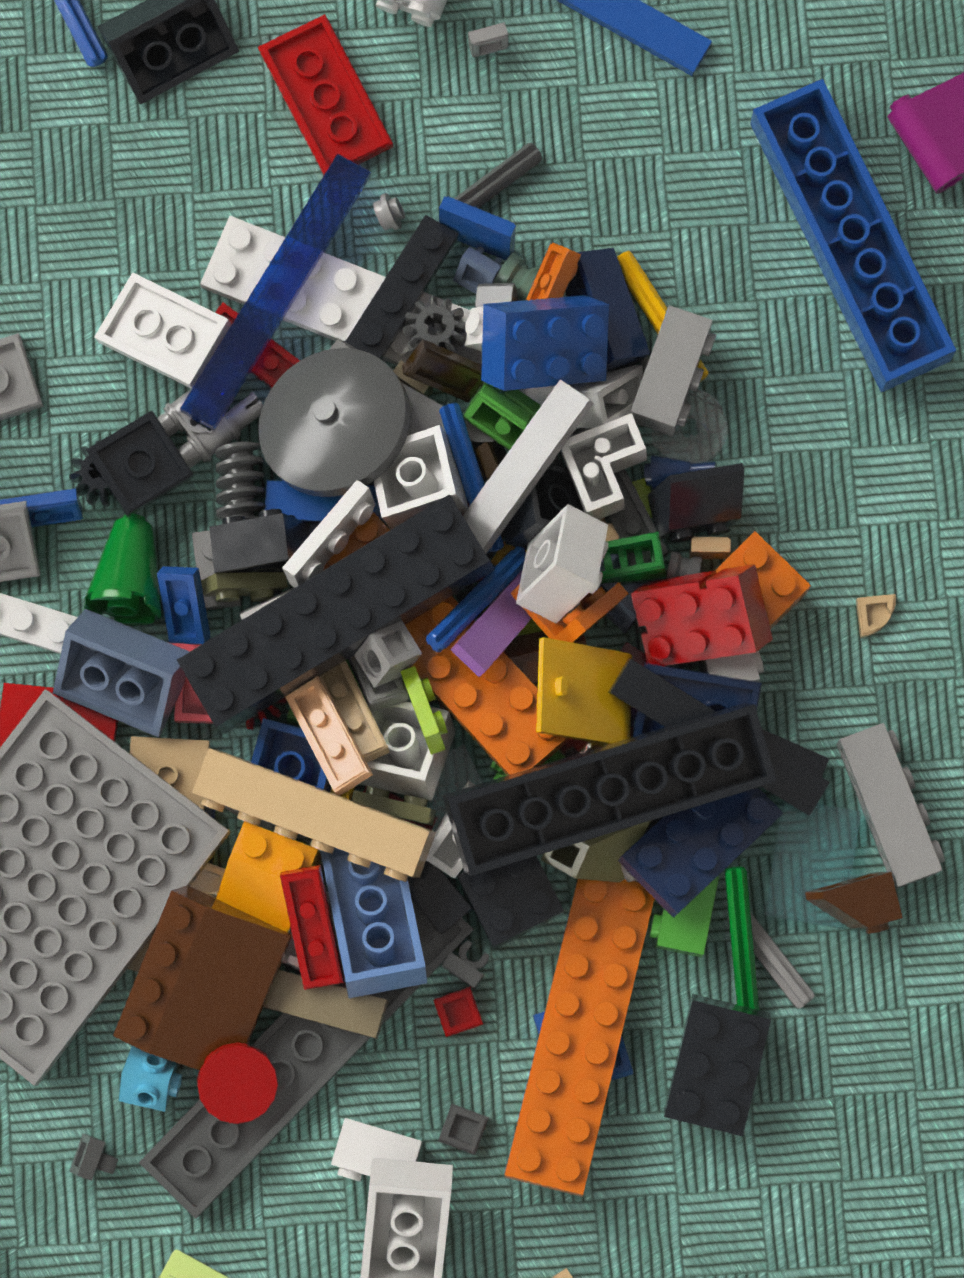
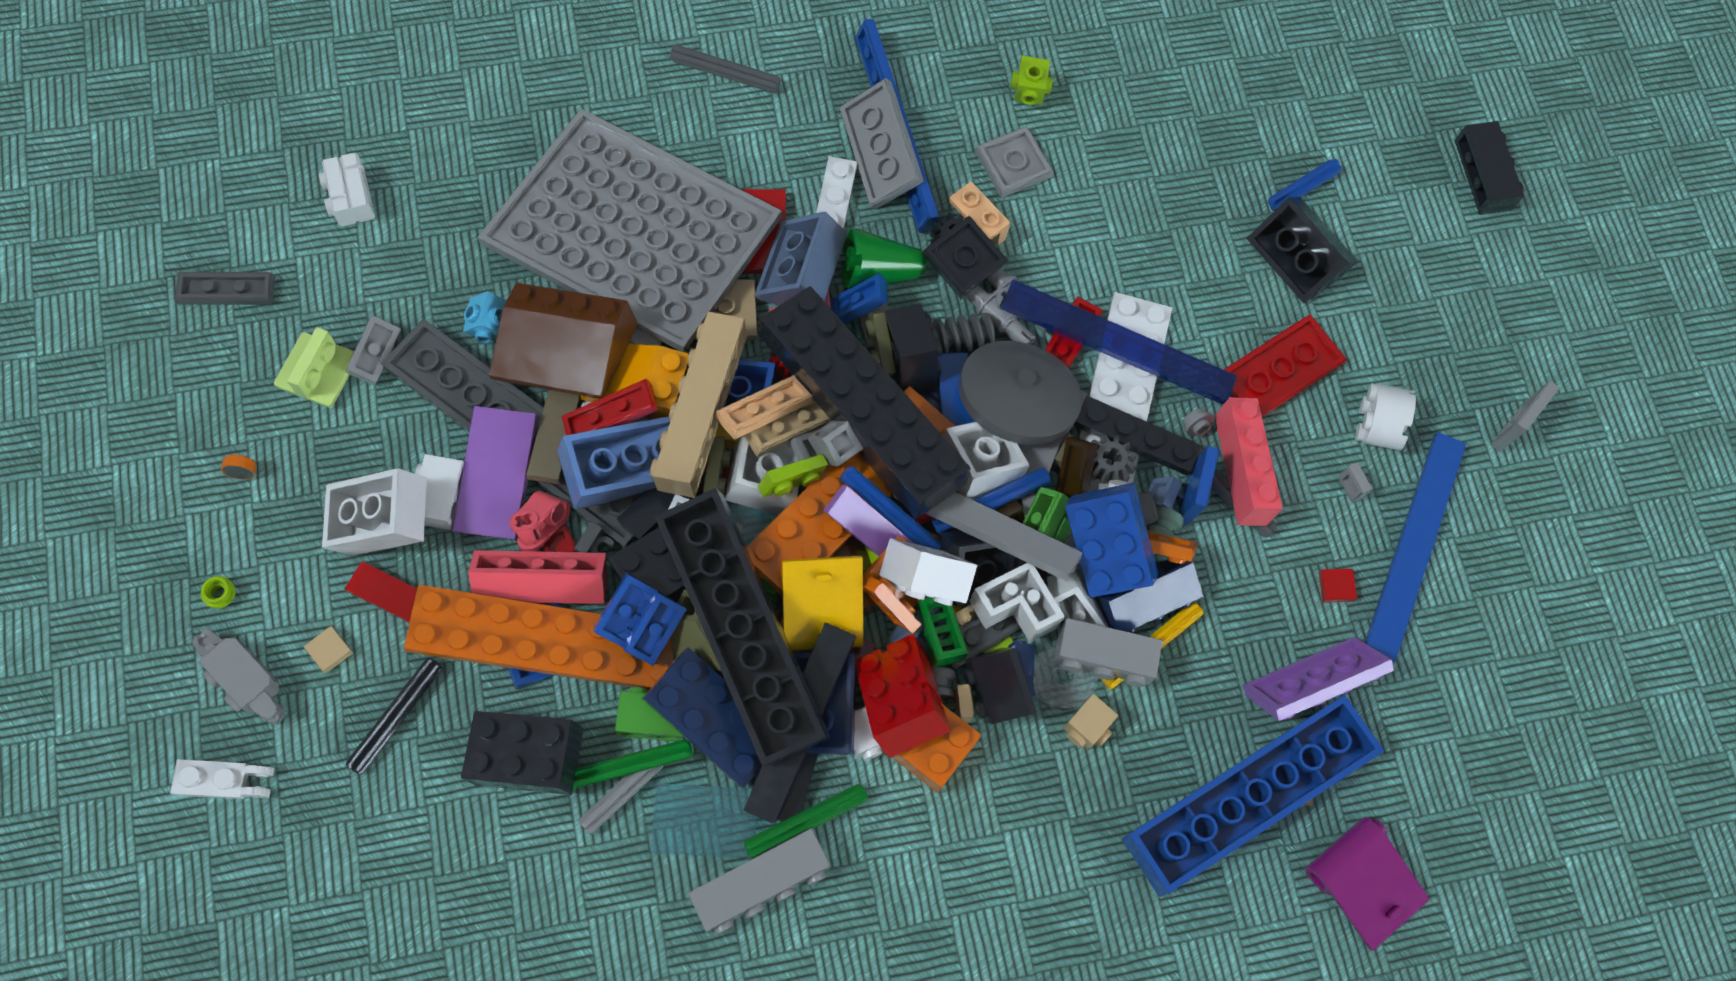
camera: 70 degrees right, 10 degrees down
dark grey tile [69,1133,118,1181] -> none
white plate [94,273,232,390] -> none
red tile [197,1042,278,1124] -> none
white plate [282,480,375,588] -> none
dark grey tile [438,1104,489,1155] -> none
reddish brown slope [805,872,903,934] -> none
tan tile [856,594,896,638] -> none
none -> red tile [344,561,417,623]
none -> light grey plate [345,315,401,385]
none -> black axle [346,657,442,774]
none -> medium lavender tile [452,406,539,541]
none -> coral brick [468,550,608,604]
none -> coral piece [509,490,570,552]
none -> blue slope [593,572,687,666]
none -> green axle [744,784,868,859]
none -> light nougat bracket [949,182,1011,246]
none -> tan brick [1063,693,1119,750]
none -> coral brick [1214,397,1283,526]
none -> medium lavender plate [1243,637,1394,721]
none -> red tile [1319,568,1357,603]

